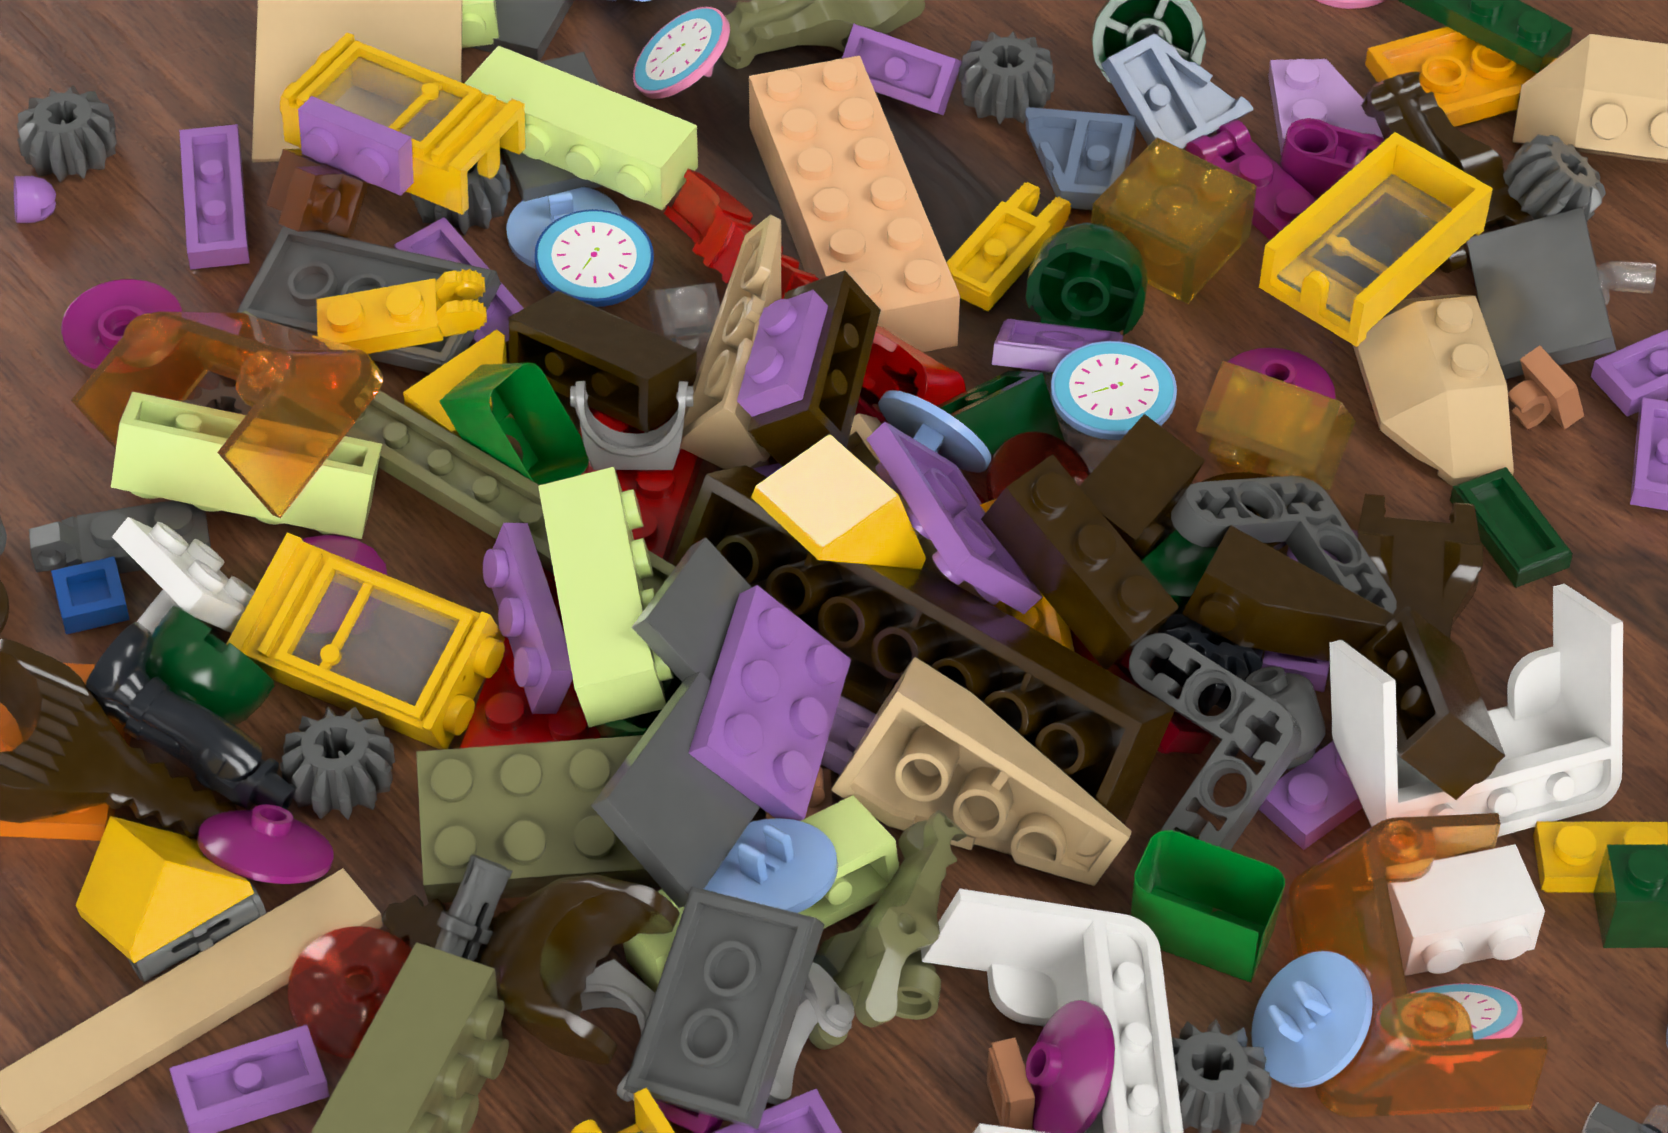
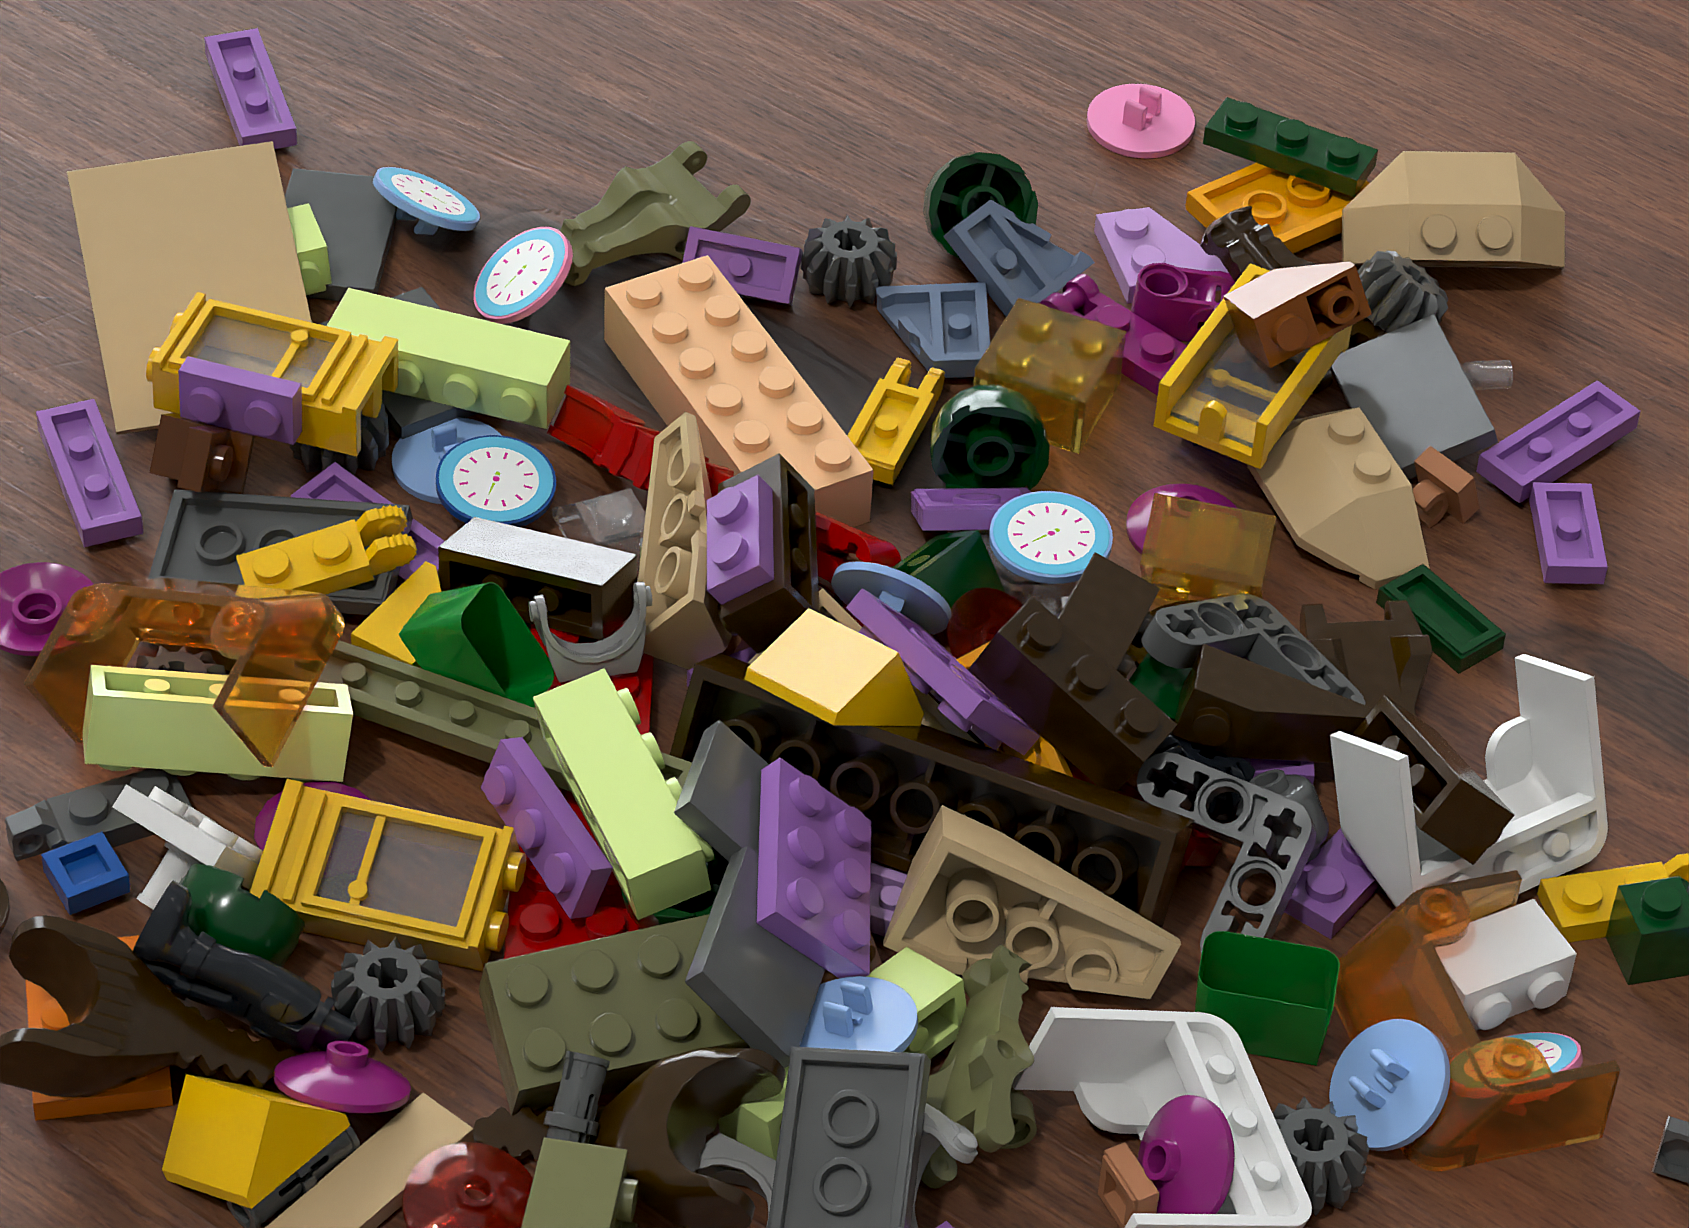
camera: 15 degrees left, 5 degrees down
none -> dark orange slope [1223,261,1372,368]

